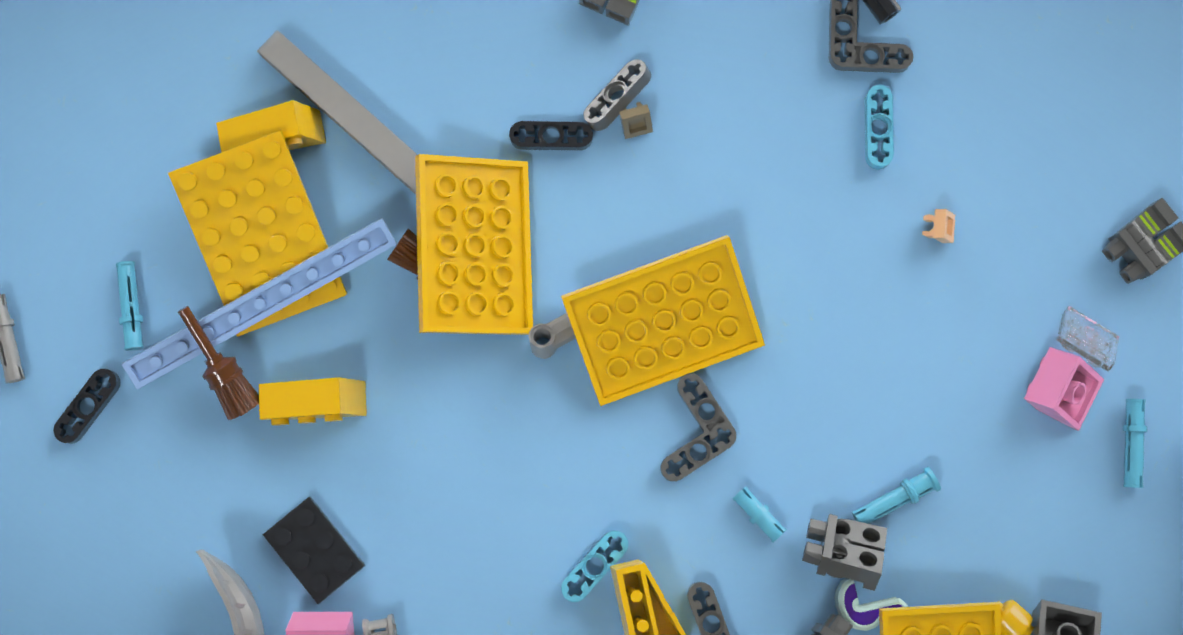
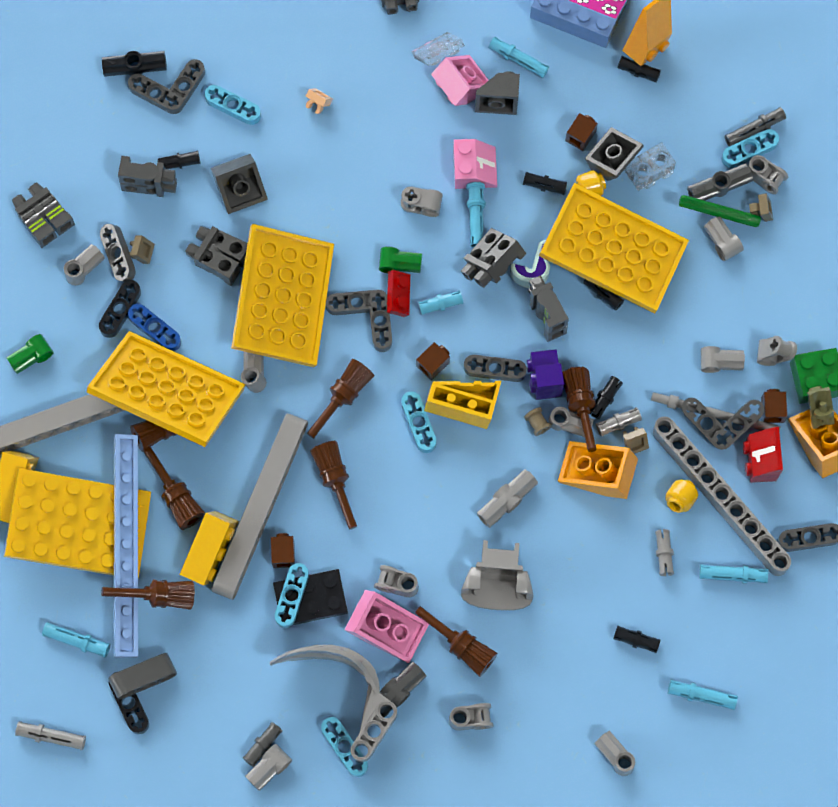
camera: 60 degrees left, 10 degrees down
none -> green piece [6,334,54,374]
none -> light grey piece [64,244,105,286]
none -> dark grey beam [108,653,177,700]
none -> dark grey hips [118,156,177,197]
none -> blue beam [128,304,181,351]
none -> reddish brown piece [144,447,205,530]
none -> black axle [158,150,201,169]
none -> dark grey hips [185,226,248,286]
none -> dark grey slope [210,154,268,214]
none -> light grey beam [212,413,308,600]
none -> dark grey pin [243,722,283,767]
none -> light grey piece [245,744,292,791]
none -> reddish brown brick [271,533,295,568]
none -> medium azure beam [275,563,309,628]
none -> reddish brown piece [307,358,375,439]
none -> reddish brown piece [310,440,357,530]
none -> green piece [378,247,422,273]
none -> red plate [387,270,411,317]
none -> light grey piece [401,187,443,217]
none -> reddish brown brick [416,342,450,381]
none -> bright pink slope [453,139,497,189]
none -> dark grey slope [475,71,520,115]
none -> black pin [523,172,567,195]
none -> reddish brown brick [565,113,598,151]

